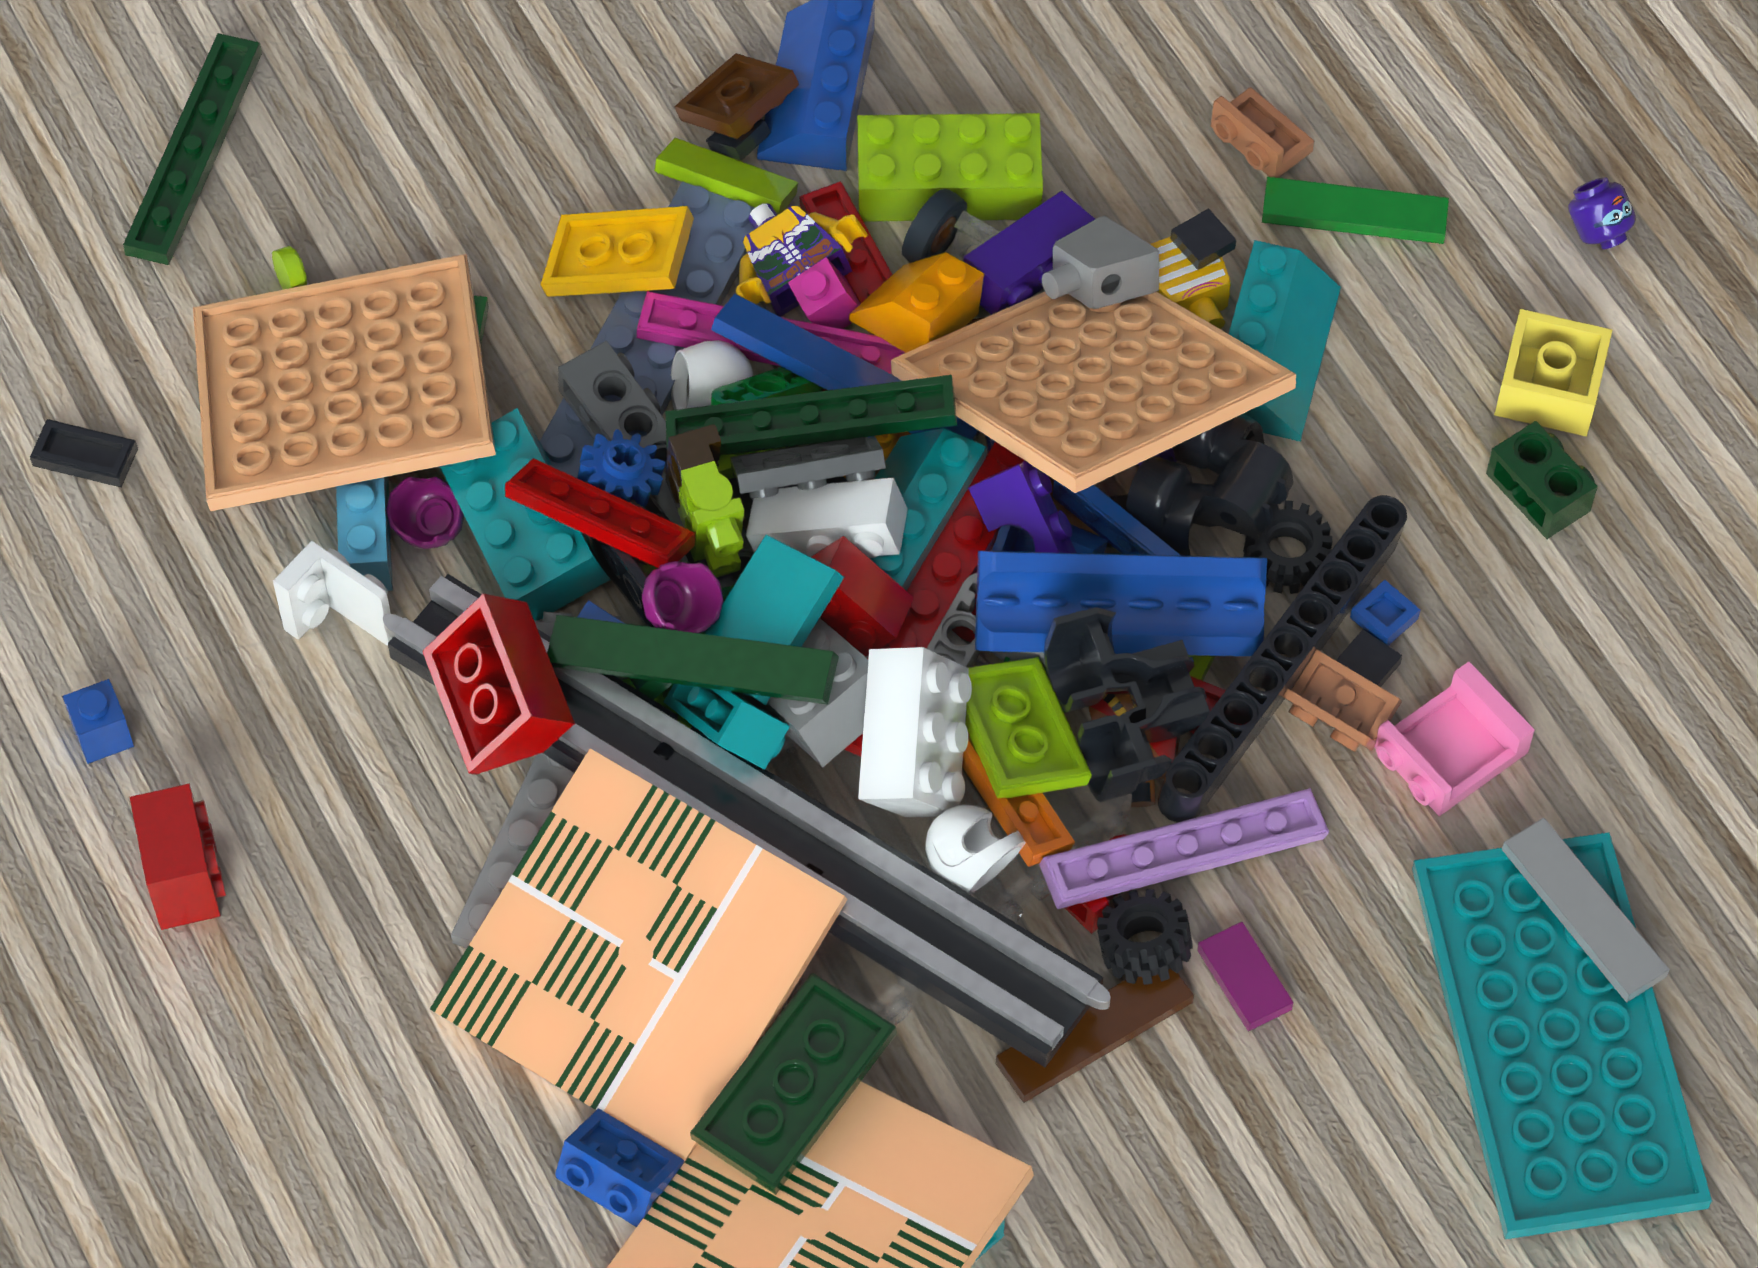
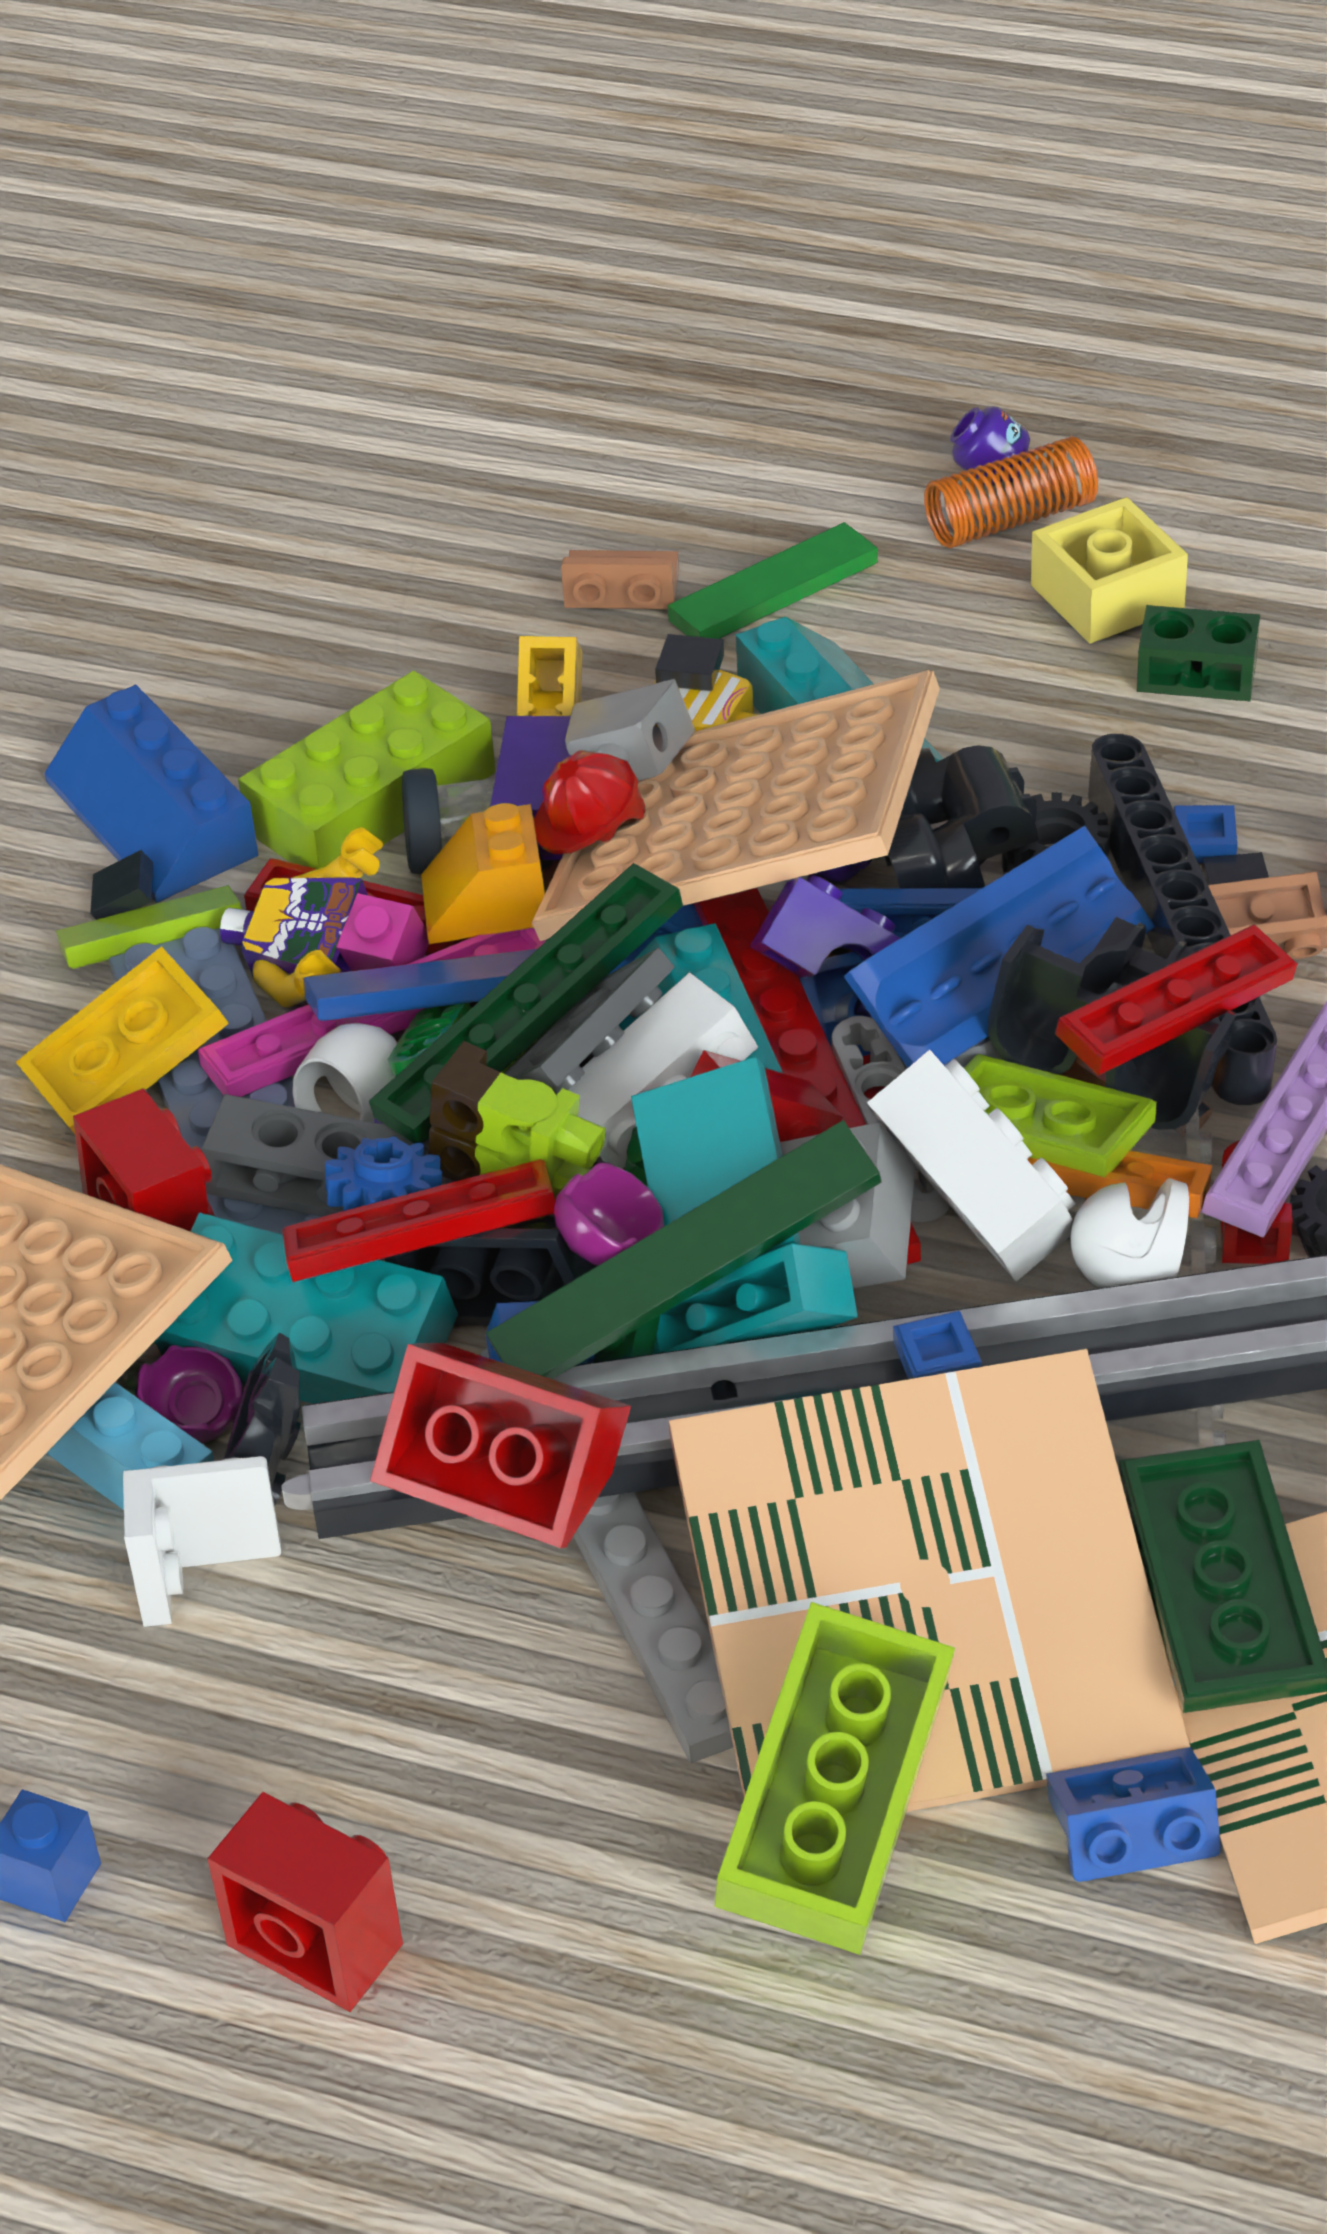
camera: 40 degrees left, 15 degrees down
reddish brown plate [674,53,799,139] -> none
none -> red brick [73,1088,215,1232]
none -> black plate [223,1332,301,1506]
none -> yellow arch [517,636,583,716]
none -> red piece [534,750,646,854]
none -> lime brick [714,1602,955,1955]
none -> blue tile [893,1311,981,1379]
none -> orange piece [924,436,1098,549]
none -> red tile [1055,924,1298,1076]

